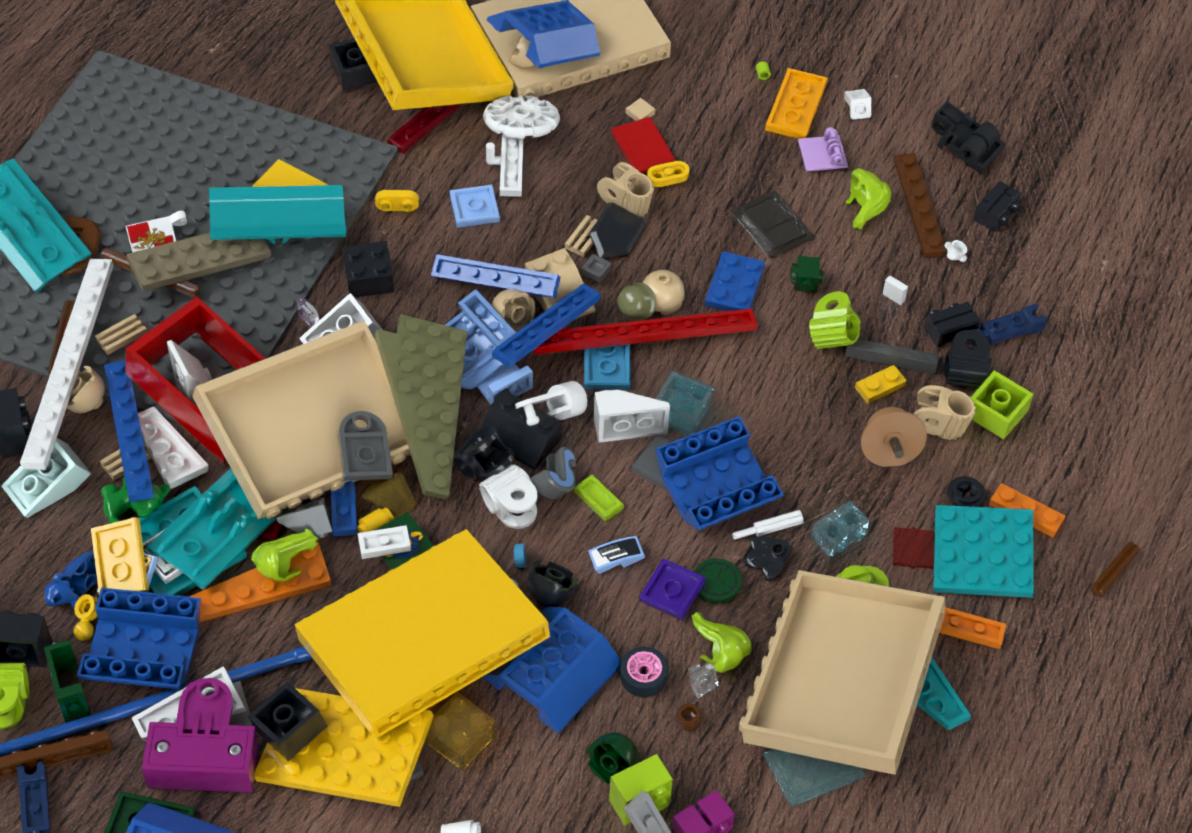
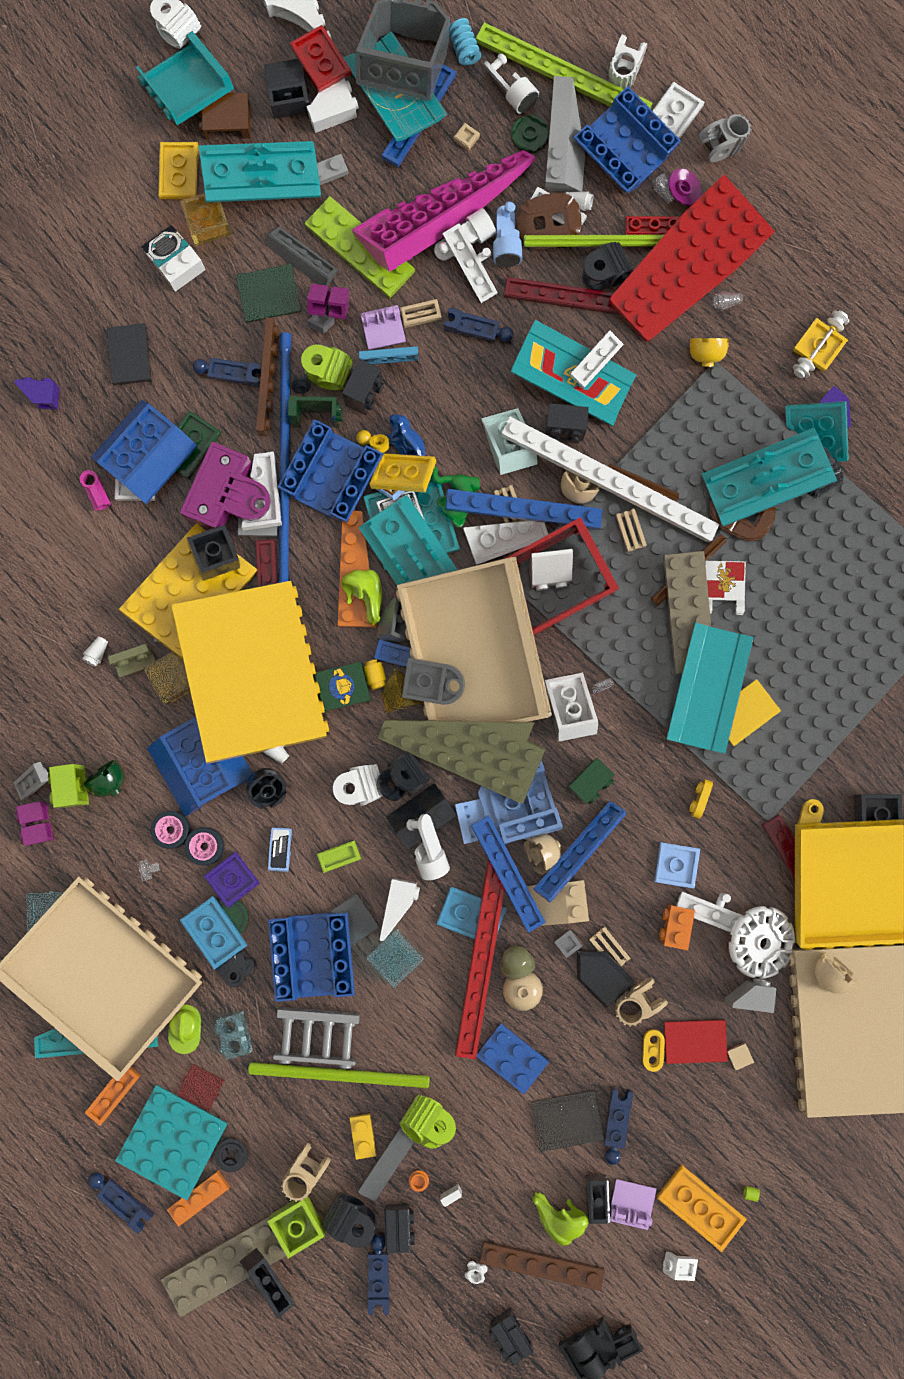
camera: 115 degrees right, 30 degrees up
black brick [342,241,394,297] -> none
white plate [358,525,411,559] -> none
blue slope [487,0,601,68] -> none
dark azure tile [514,543,527,568] -> none
dark grey animal [531,447,576,499] -> none
reddish brown tile [677,704,701,730] -> none
lime piece [692,612,752,673] -> none
white axle [732,510,803,539] -> none
dark green brick [790,256,824,292] -> none
medium nougat piece [861,407,927,467] -> none
reddish brown axle [1091,541,1140,596] -> none
none -> dark blue plate [88,1172,154,1233]
none -> olive bracket [108,644,157,677]
none -> dark tan plate [161,1215,286,1317]
none -> dark azure tile [180,896,248,969]
none -> wheel [184,827,225,865]
none -> black brick [239,1248,295,1319]
none -> lime axle [248,1062,430,1088]
none -> dark red tile [255,539,278,587]
none -> light grey fence [273,1007,360,1069]
none -> black plate [291,374,311,394]
none -> orange plate [409,1170,429,1192]
none -> dark green brick [566,758,615,804]
none -> black brick [586,1174,610,1224]
none -> dark blue plate [604,1086,633,1165]
none -> orange bracket [659,904,695,950]
none -> light grey slope [724,978,776,1013]
none -> yellow plate [797,799,824,824]

